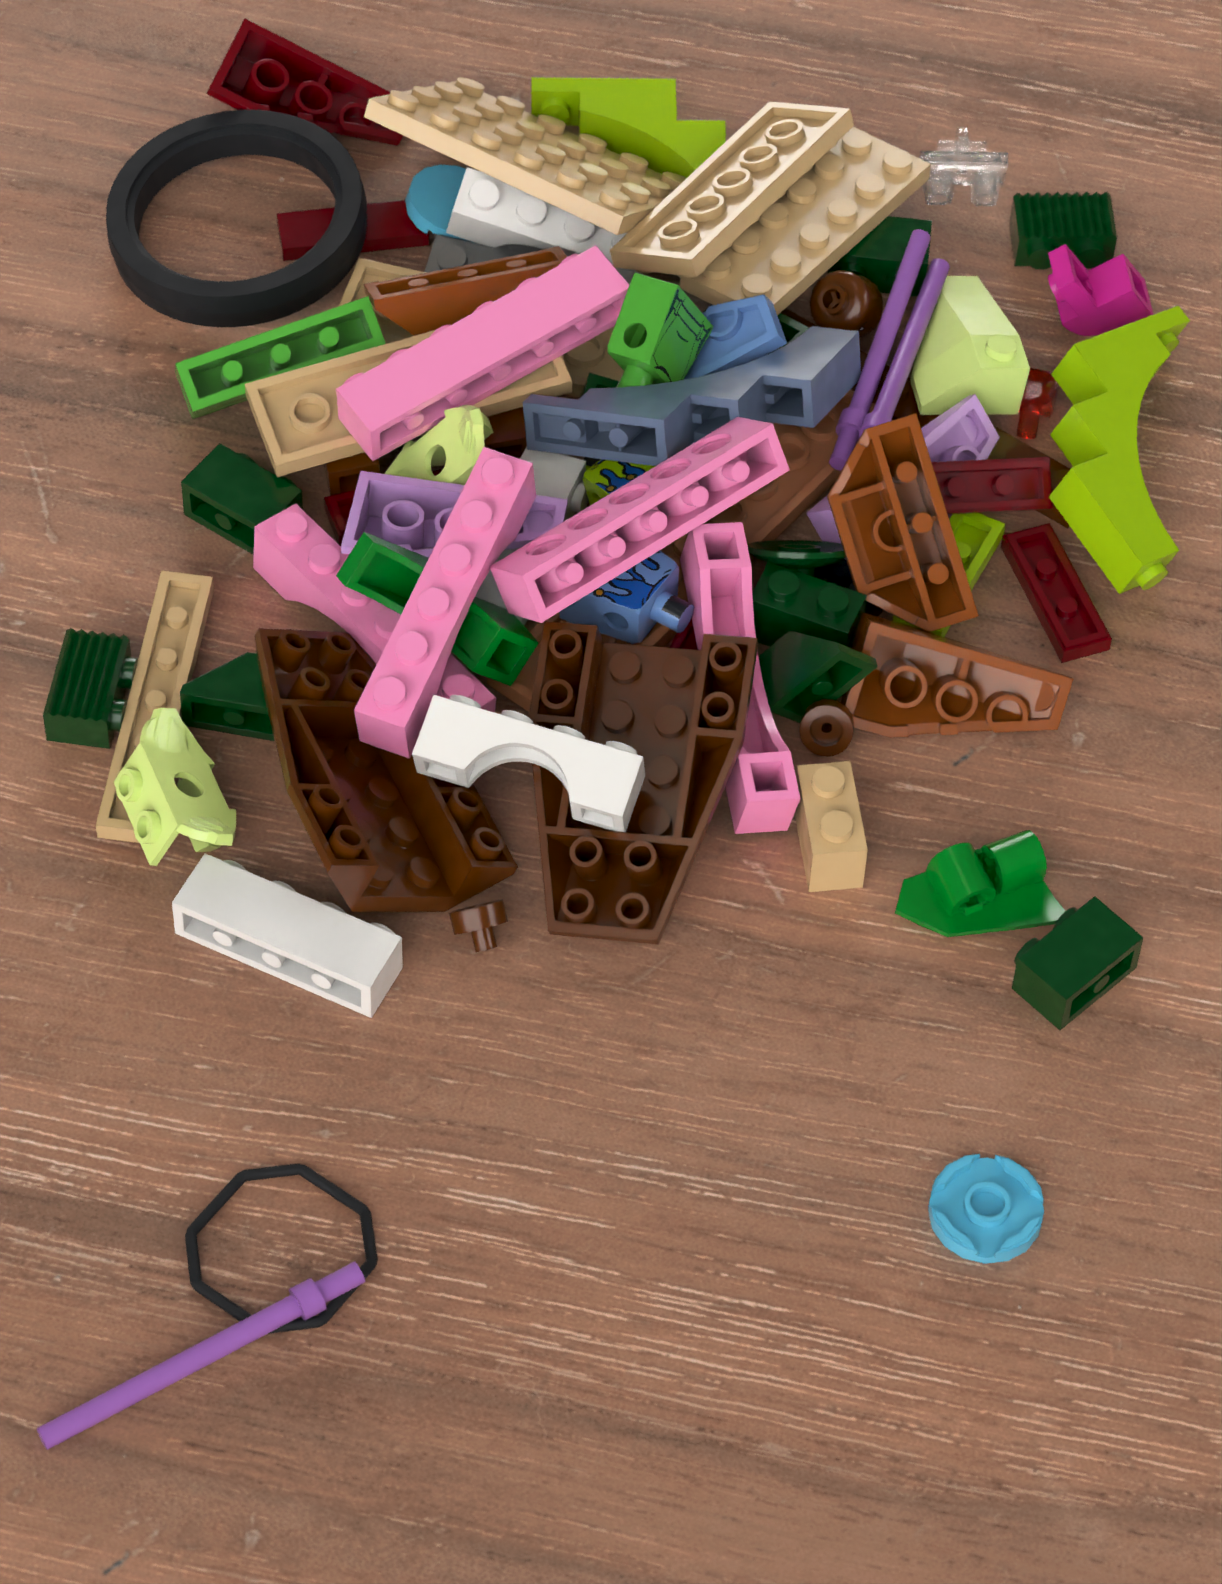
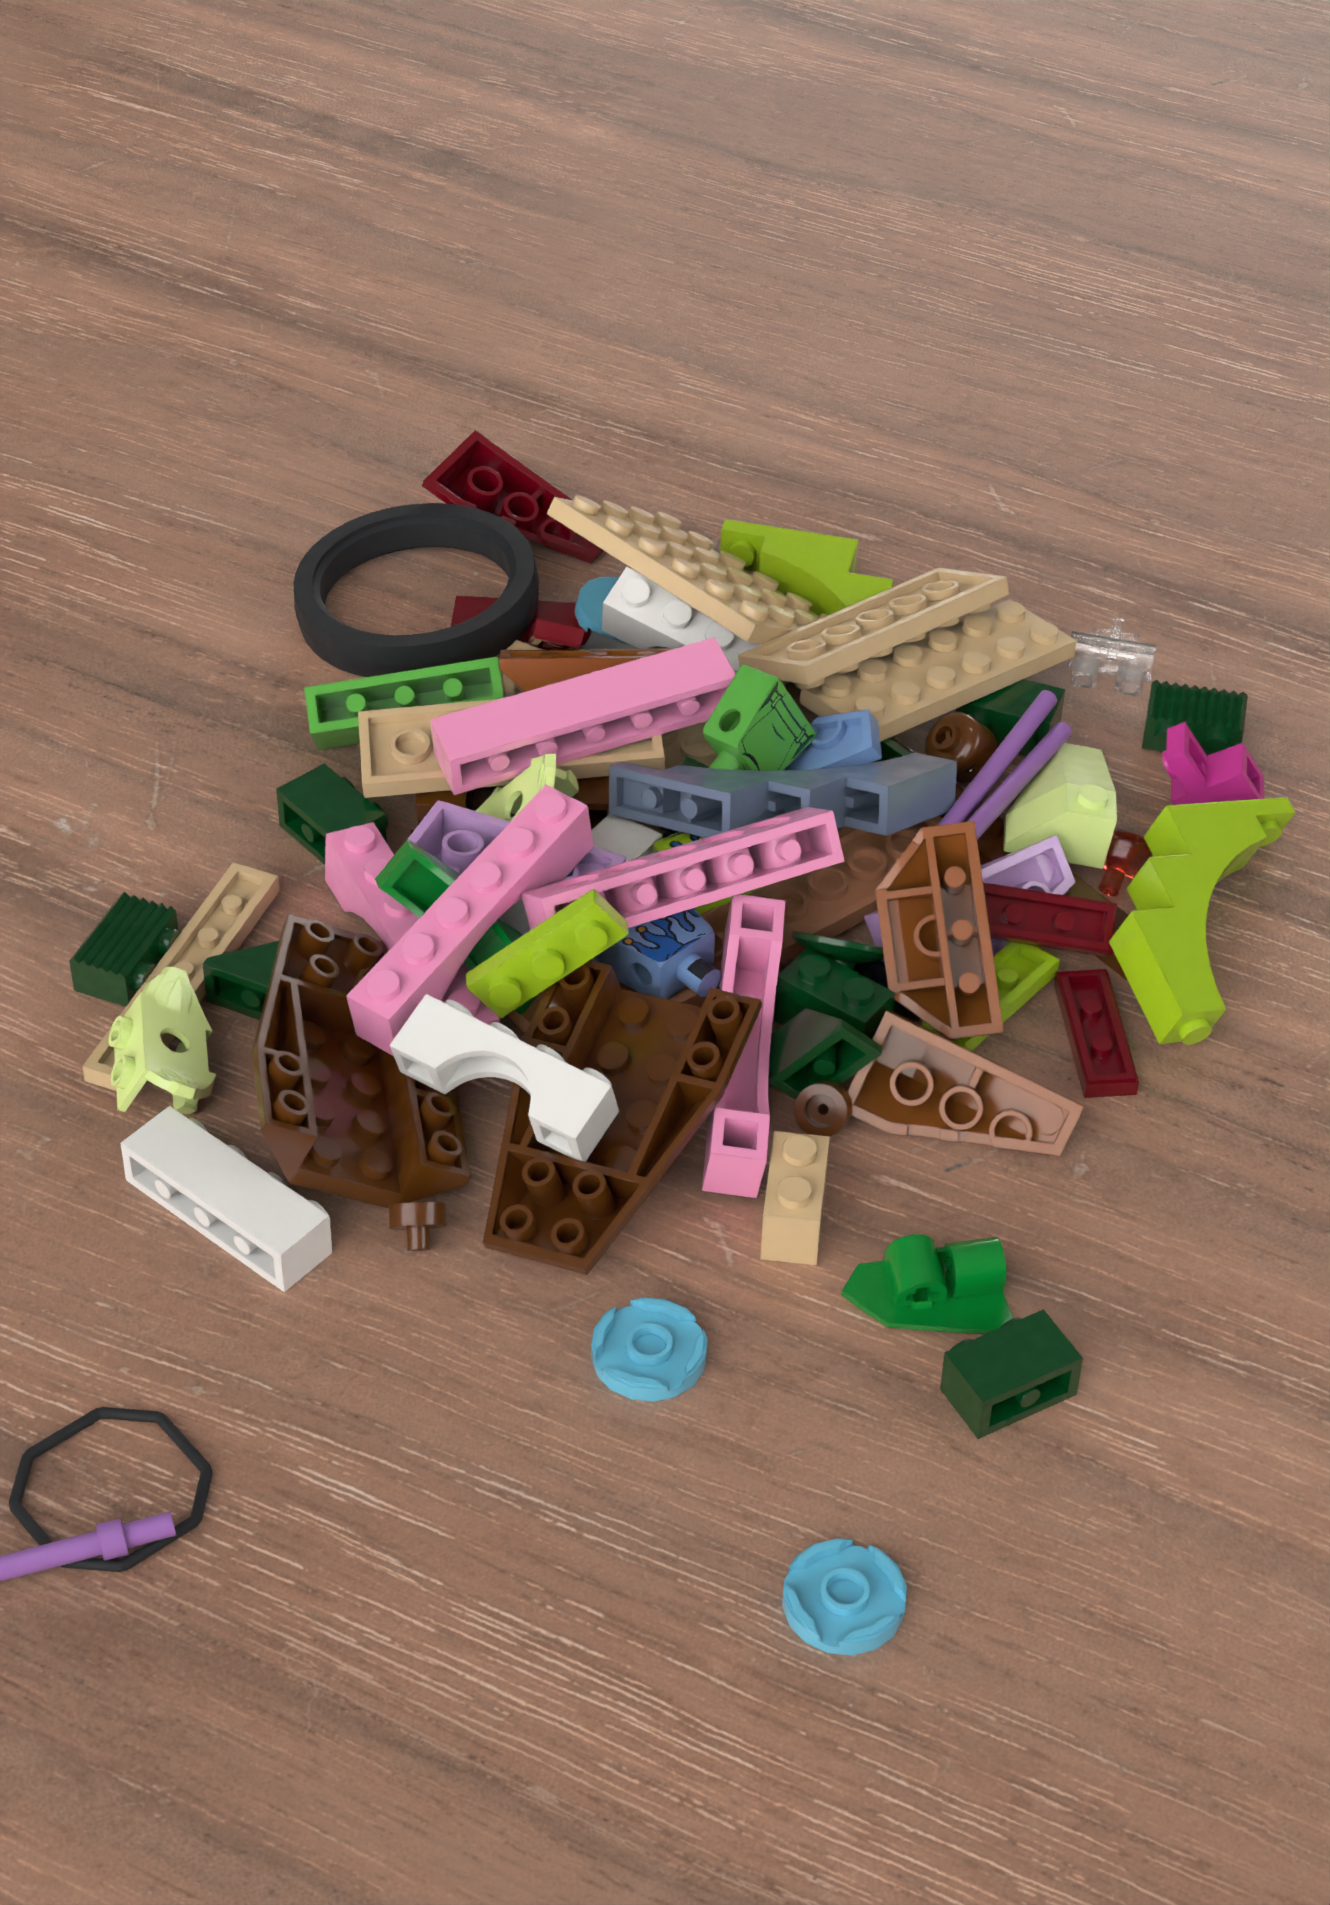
camera: 15 degrees right, 10 degrees down
none -> lime plate [466,888,629,1018]
none -> dark red tile [527,619,585,650]
none -> medium azure tile [591,1297,708,1402]

